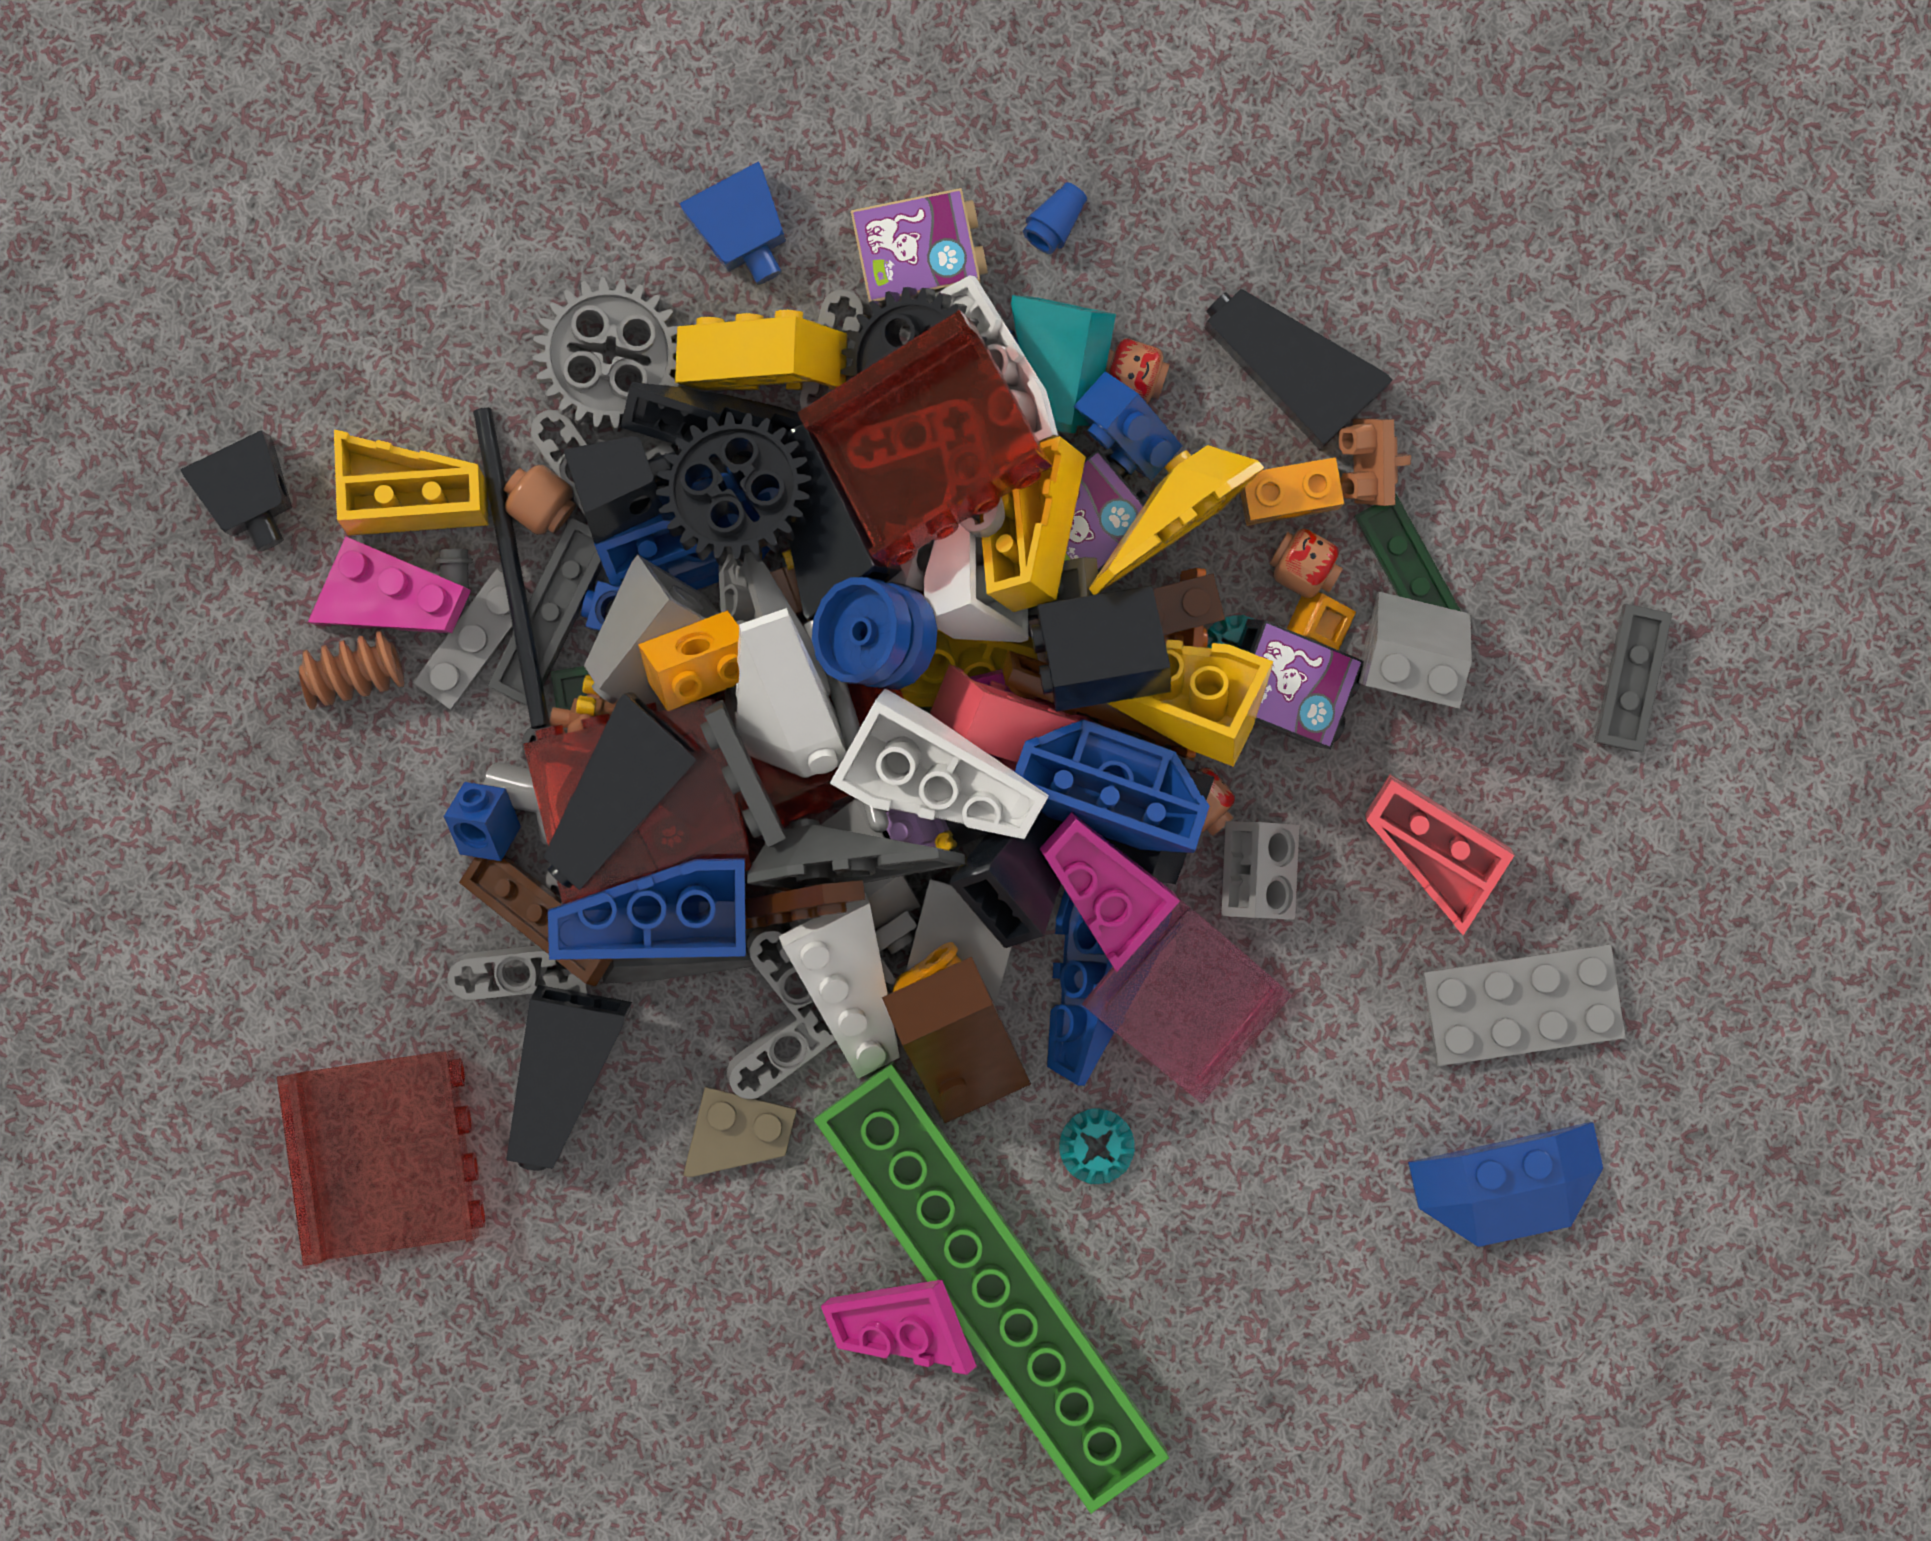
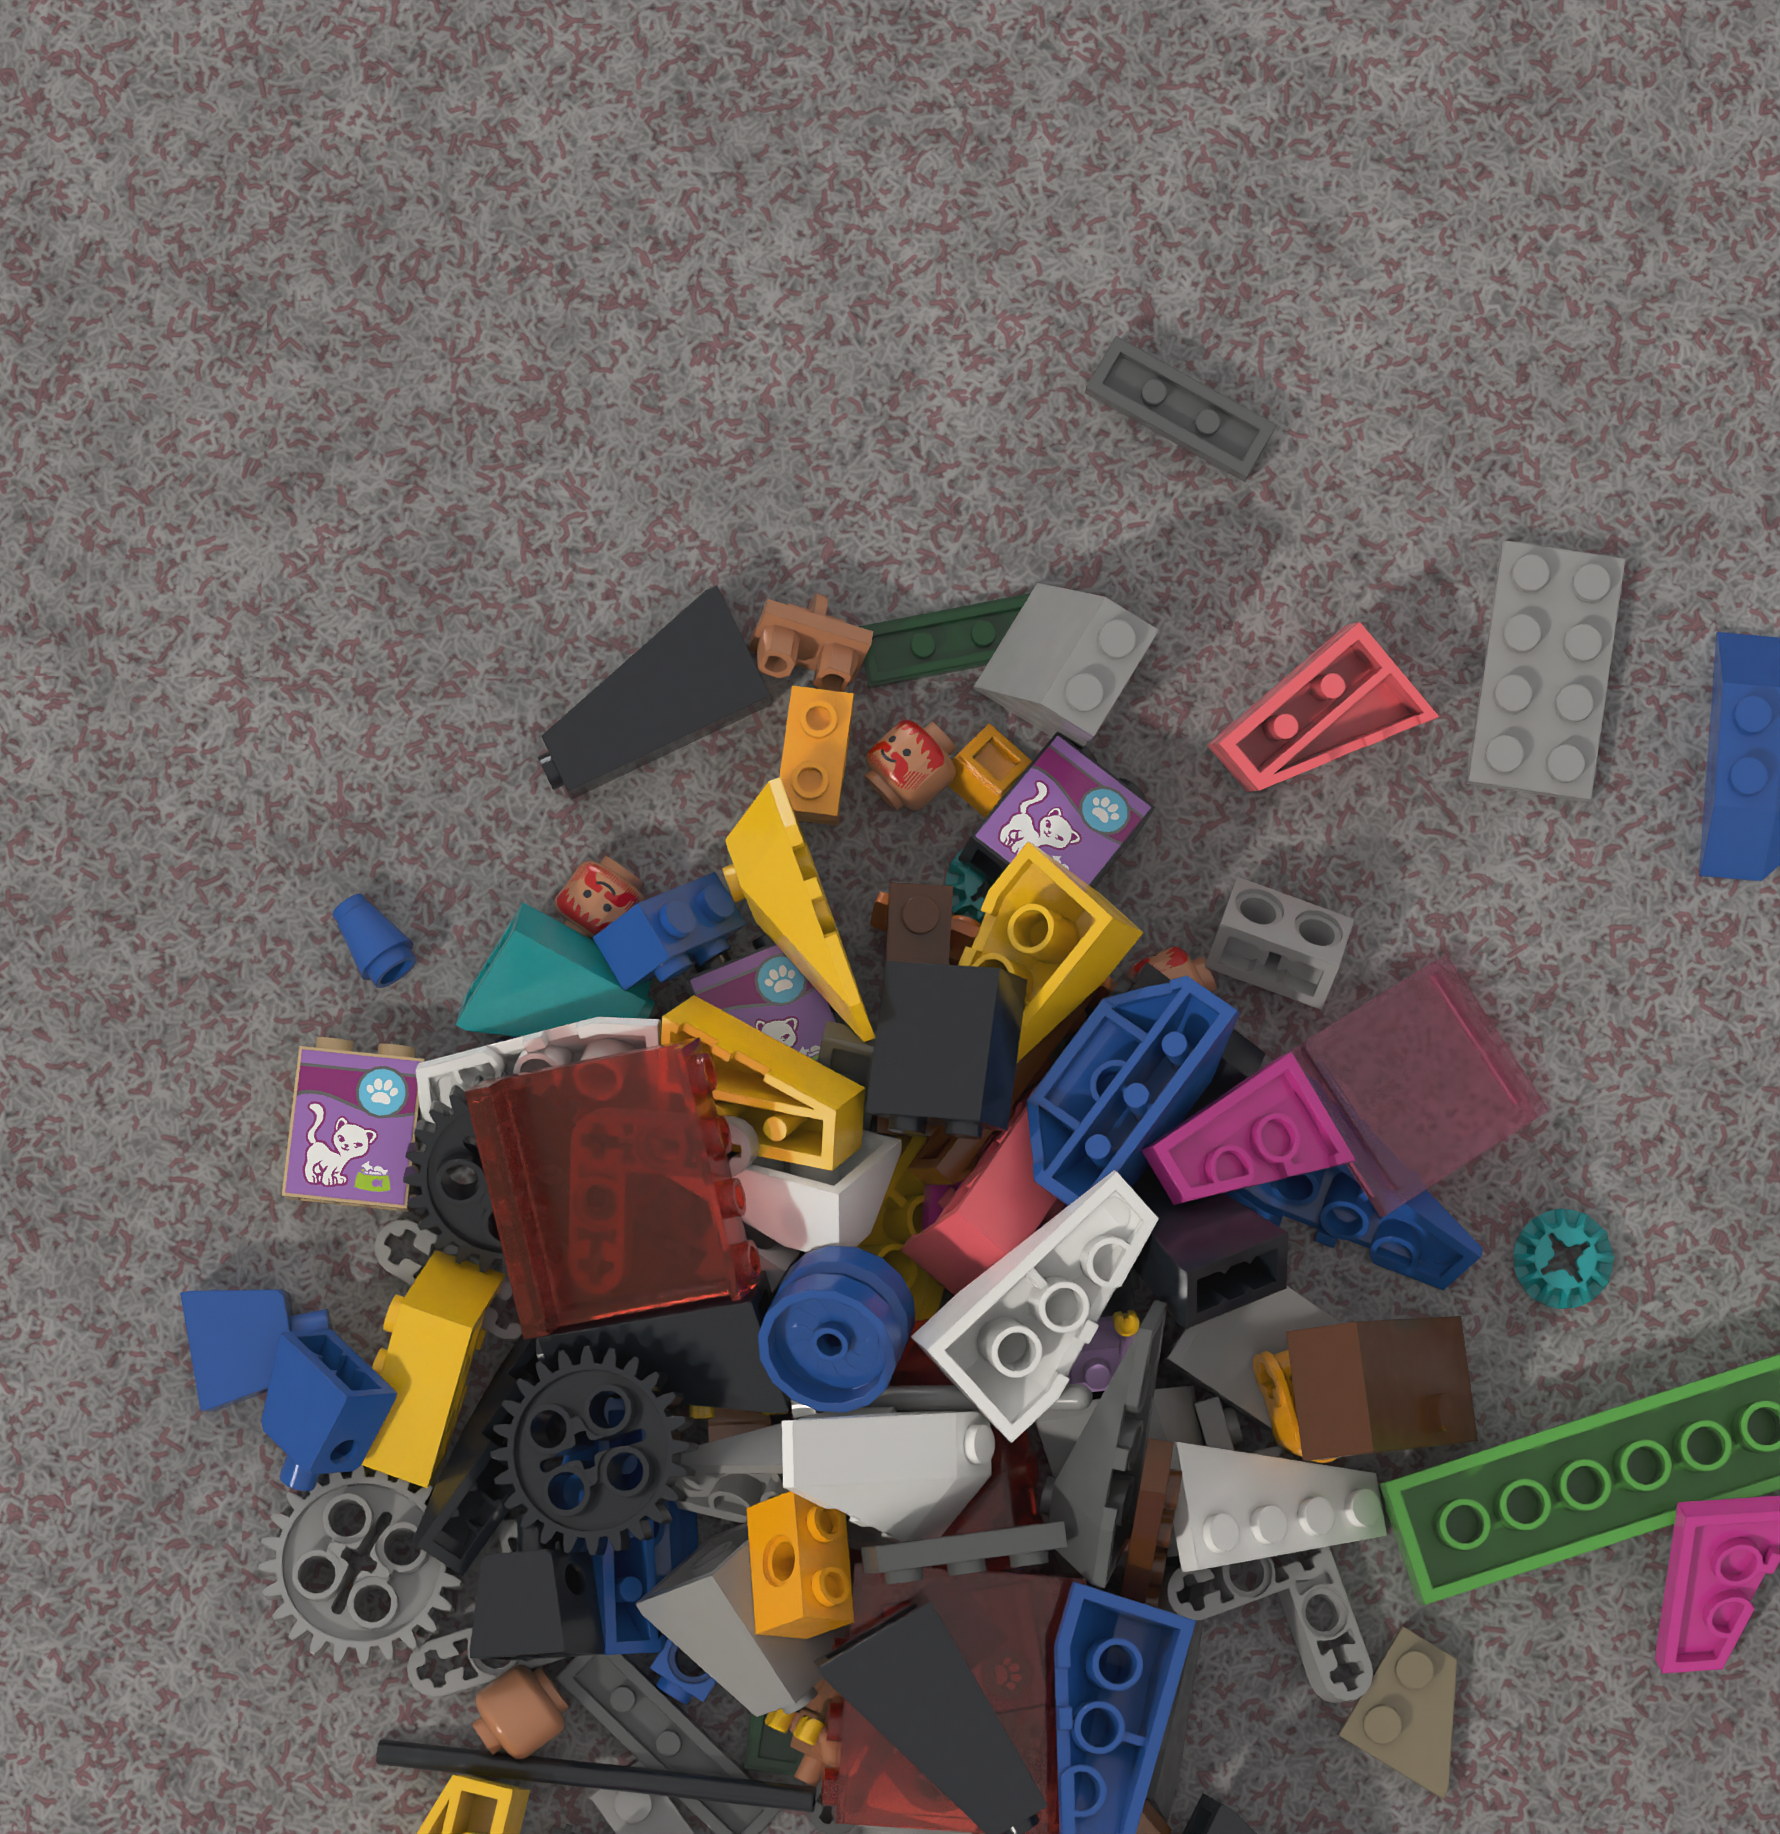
camera: 80 degrees left, 5 degrees down
none -> blue torso [261,1329,397,1491]

